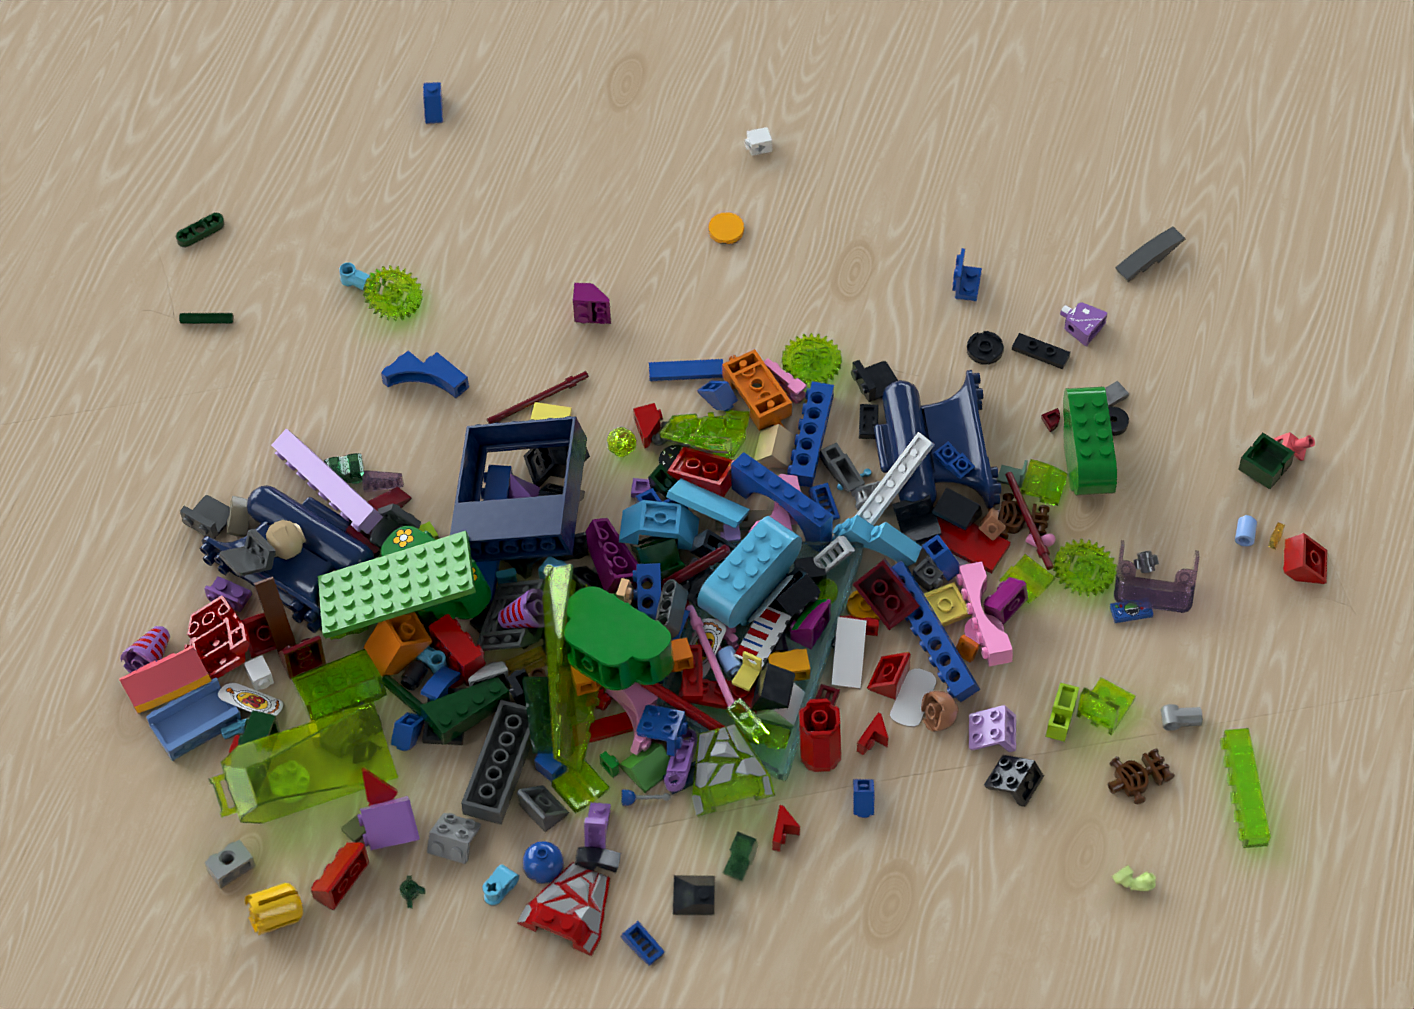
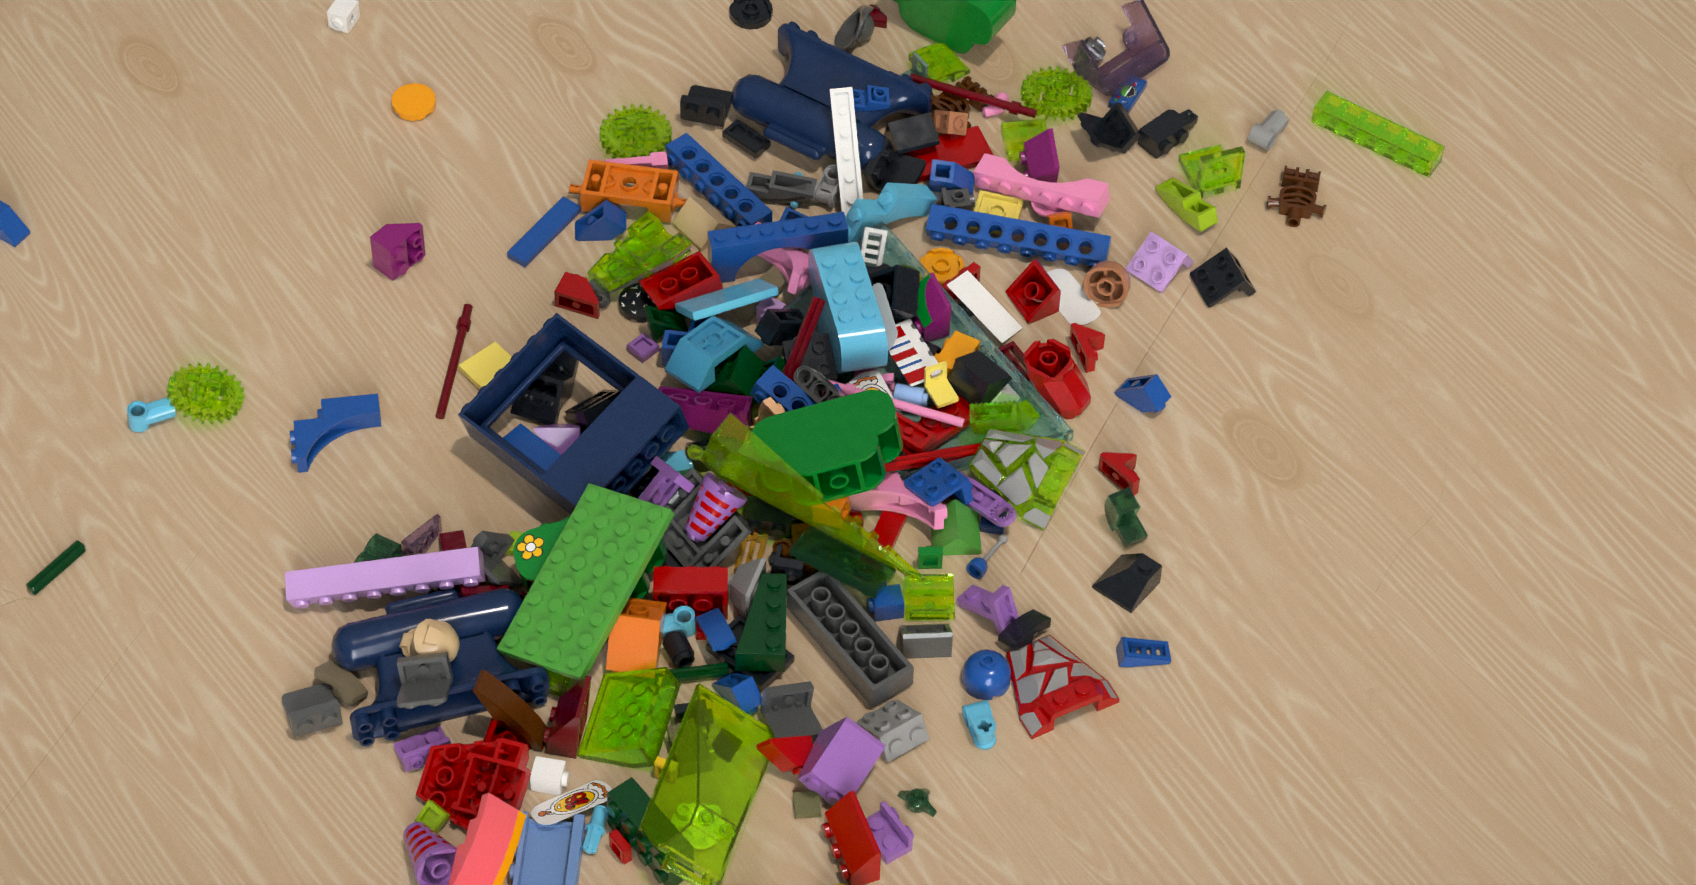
camera: 55 degrees left, 5 degrees down
clear neon green piece [607,427,637,457] -> none
dark red slope [852,558,920,630] -> none
yellowish green arm [1112,865,1156,891] -> none
none -> lime tile [414,799,450,833]
none -> medium lavender bracket [638,456,695,507]
none -> dark grey bracket [760,681,823,738]
none -> dark grey hat [834,5,875,50]
none -> medium lavender bracket [866,801,914,864]
none -> black bracket [1078,102,1141,154]
none -> black hinge [1138,109,1198,159]

